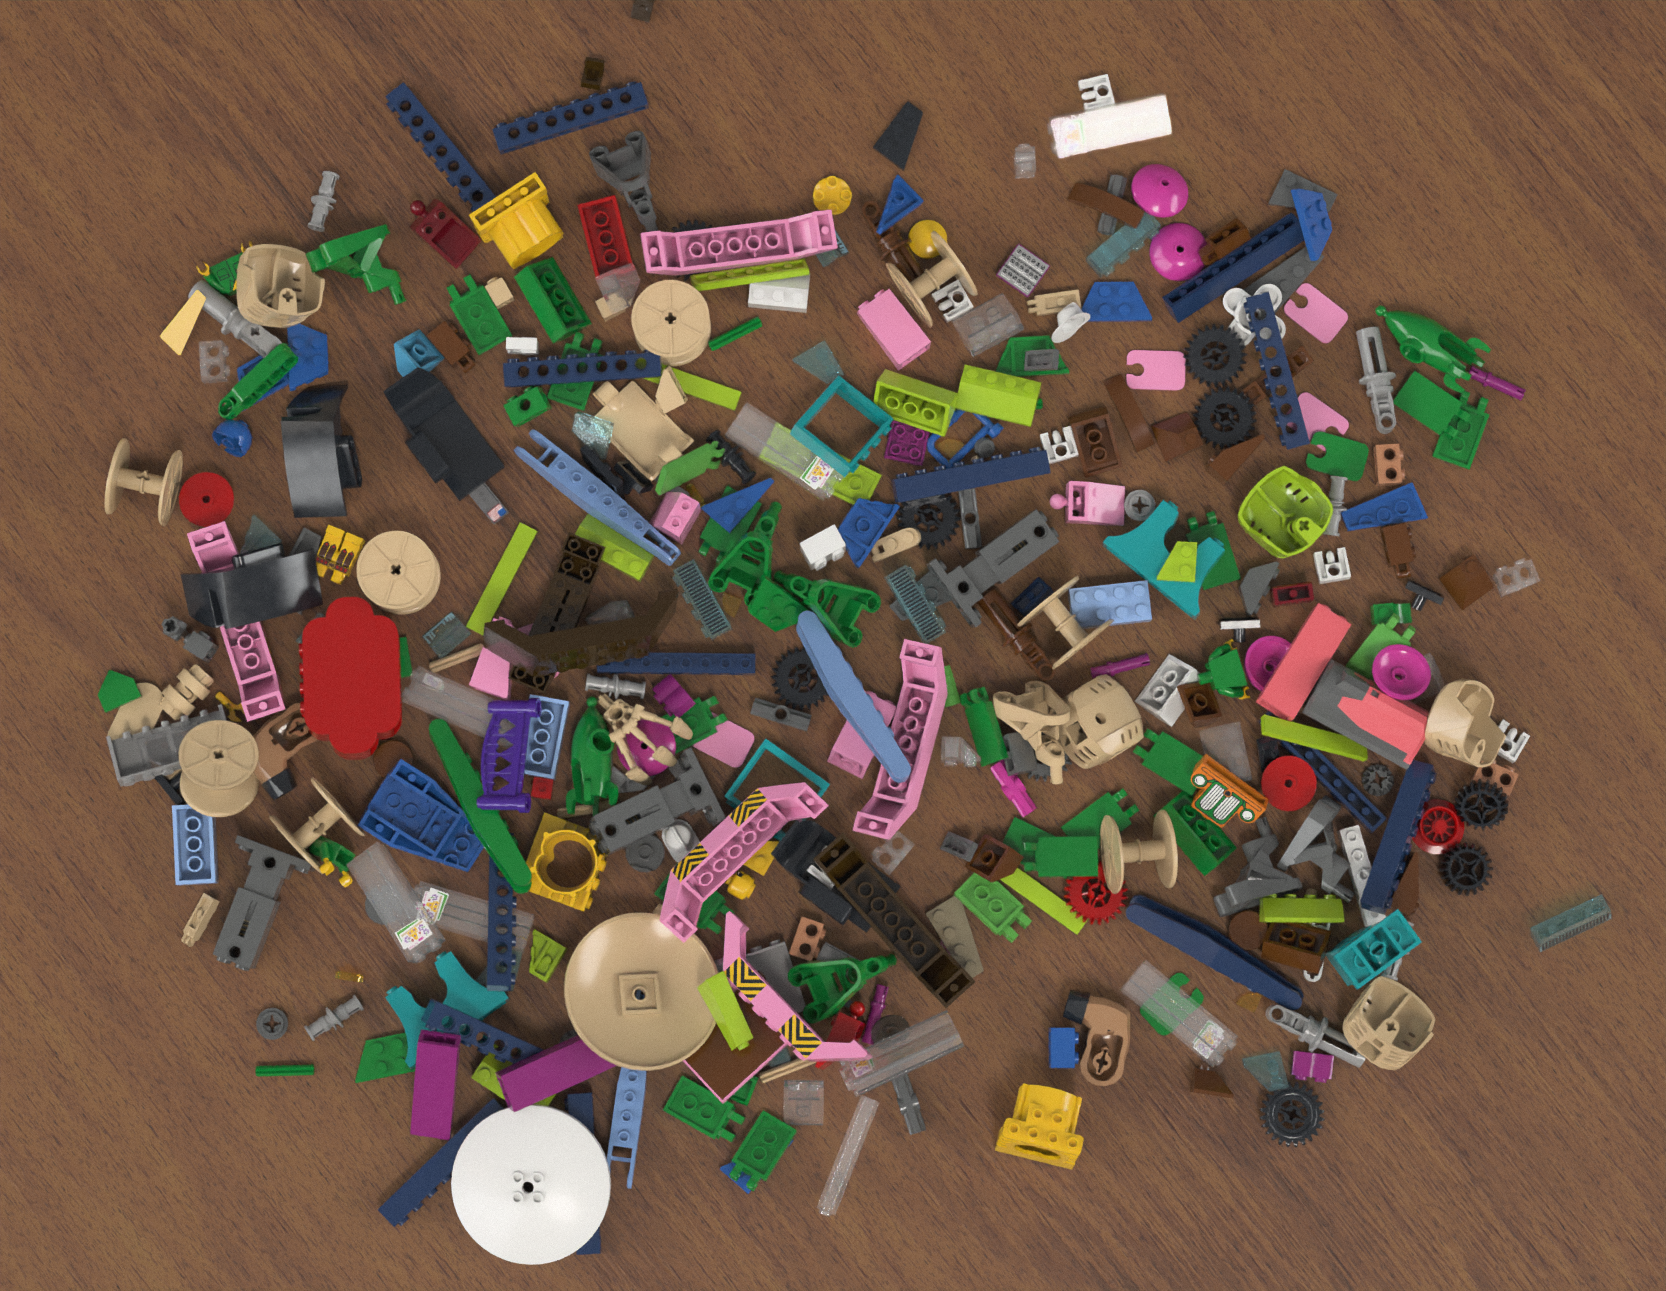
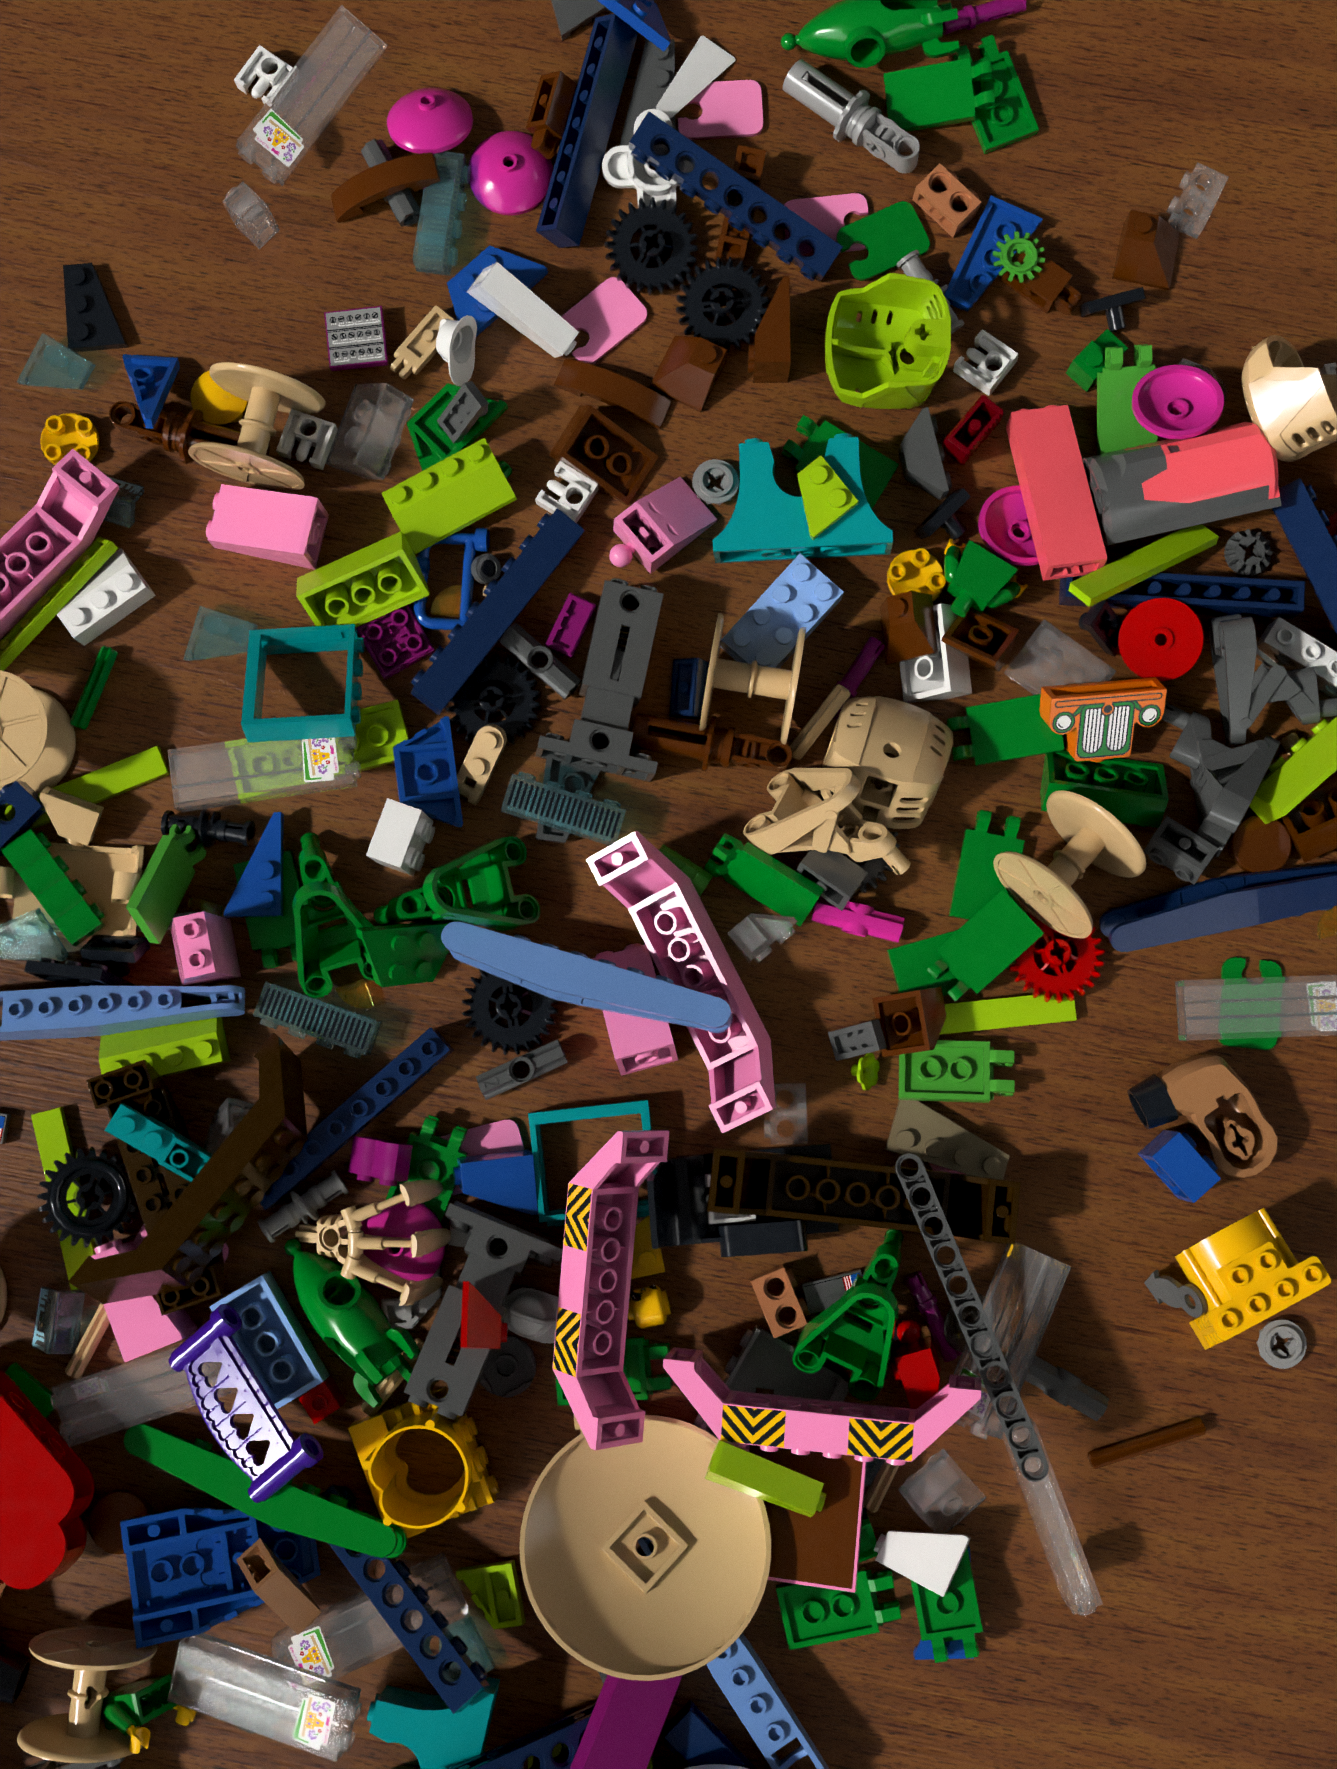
camera: 35 degrees left, 0 degrees up
none -> green brick [0,828,105,947]
none -> clear light blue wing [17,333,96,390]
none -> black gear [37,1147,138,1248]
none -> teal slope [104,1103,213,1182]
none -> medium nougat slope [236,1538,322,1635]
none -> blue slope [453,1149,538,1215]
none -> red slope [460,1281,508,1349]
none -> white slope [467,262,579,358]
none -> magenta plate [545,593,596,659]
none -> white sticker [656,36,736,118]
none -> tan axle [790,684,851,760]
none -> lime plant [851,1053,880,1091]
none -> white slope [874,1530,971,1597]
none -> reddish brown slope [880,591,938,665]
none -> yellow dish [887,548,946,602]
none -> dark grey beam [895,1153,1049,1482]
none -> bright green gear [992,231,1045,283]
none -> reddish brown axle [1088,1417,1206,1469]
none -> dark grey brick [1144,816,1219,885]
none -> dark grey brick [1144,1270,1207,1318]
none -> light grey gear [1256,1319,1307,1369]

